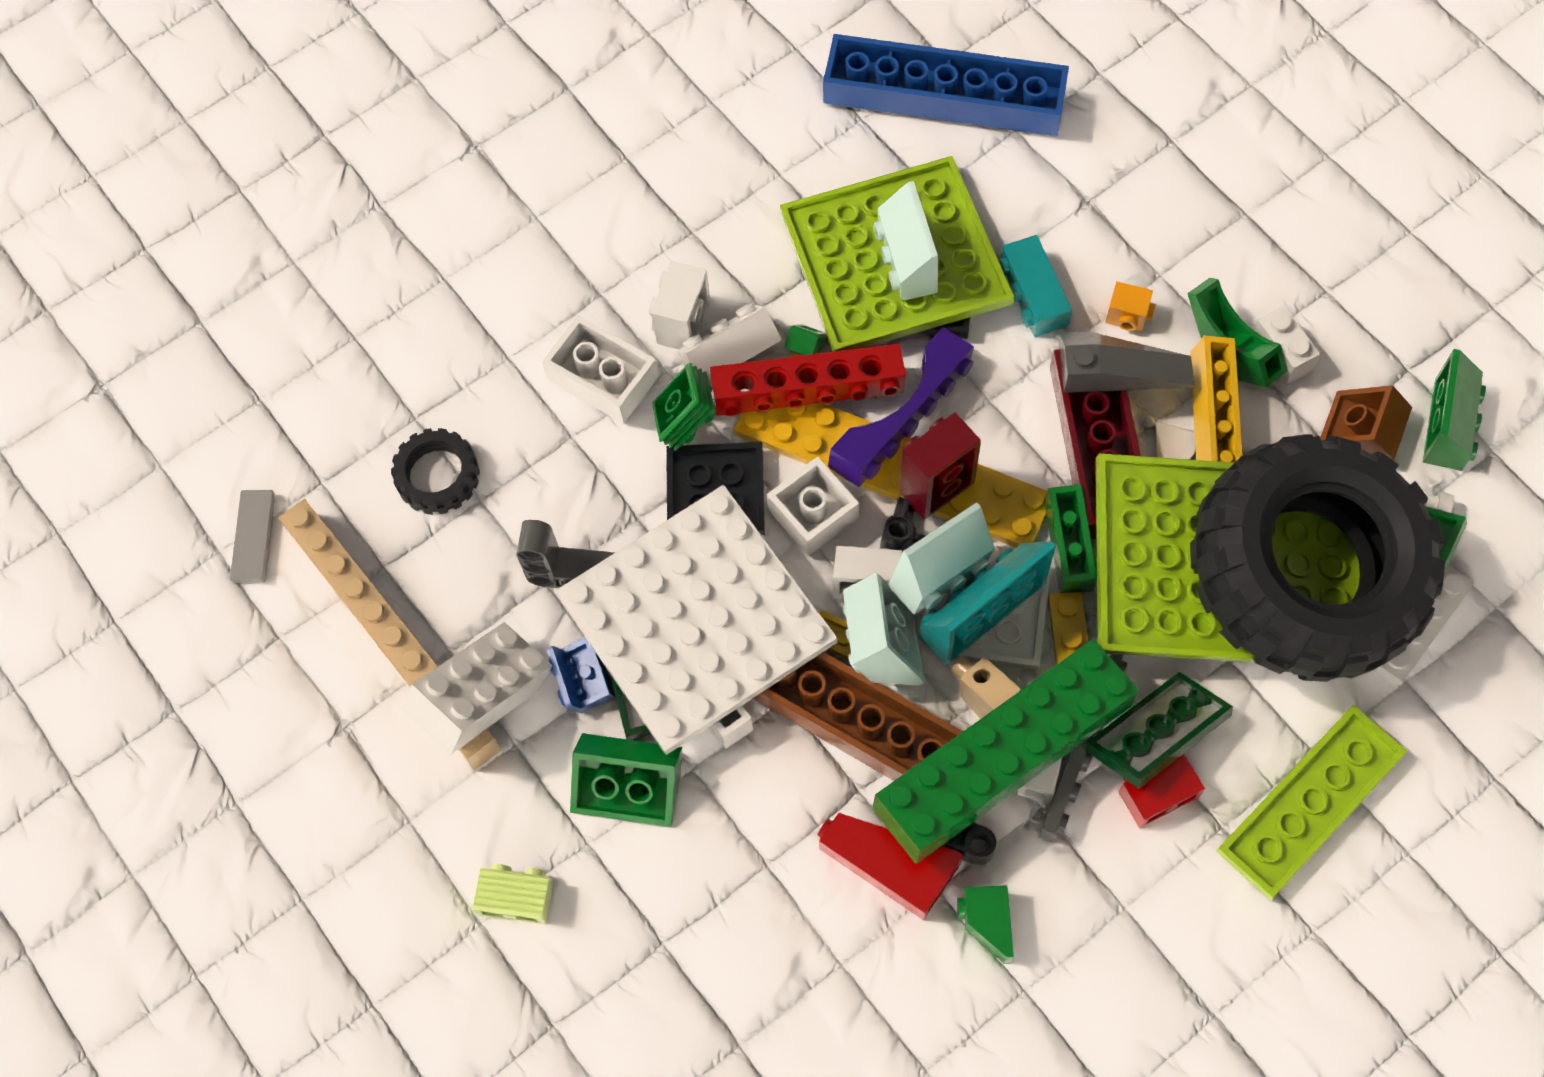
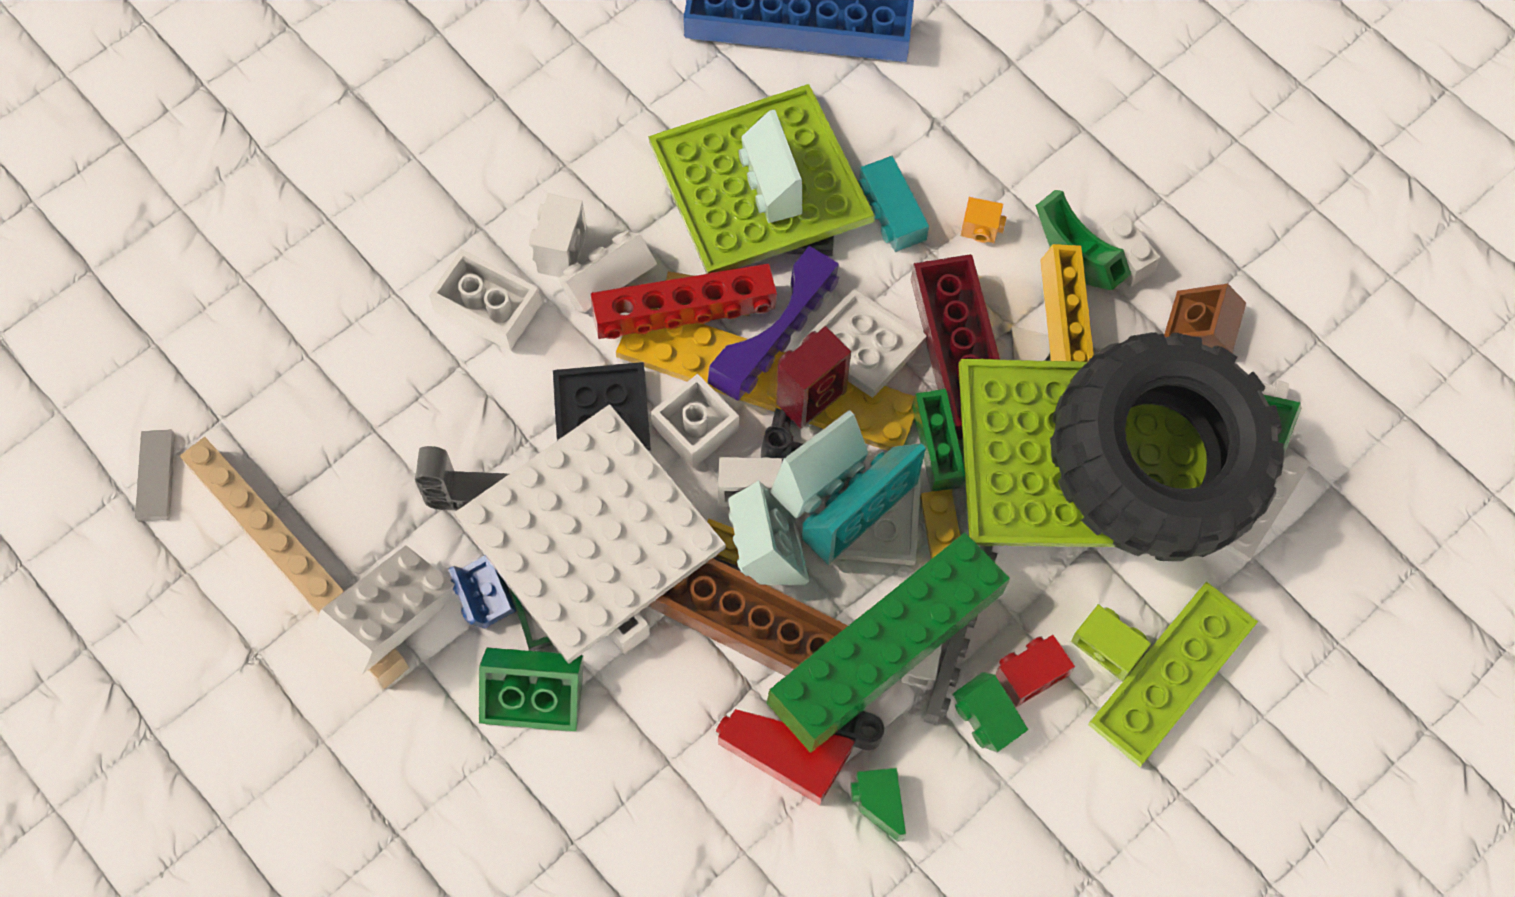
camera: 10 degrees left, 0 degrees up
black tyre [391,428,480,515] -> none
yellowish green brick [472,863,553,924] -> none
green brick [652,363,716,451] -> none
green slope [785,324,828,355] -> none
tan torso [952,656,1021,719] -> none
dark grey wedge [1058,332,1195,393] -> none
dark green piece [1086,672,1233,789] -> none
green slope [1422,349,1486,471] -> none
none -> white plate [800,289,927,398]
none -> green brick [952,672,1029,753]
none -> lime brick [1070,604,1151,681]

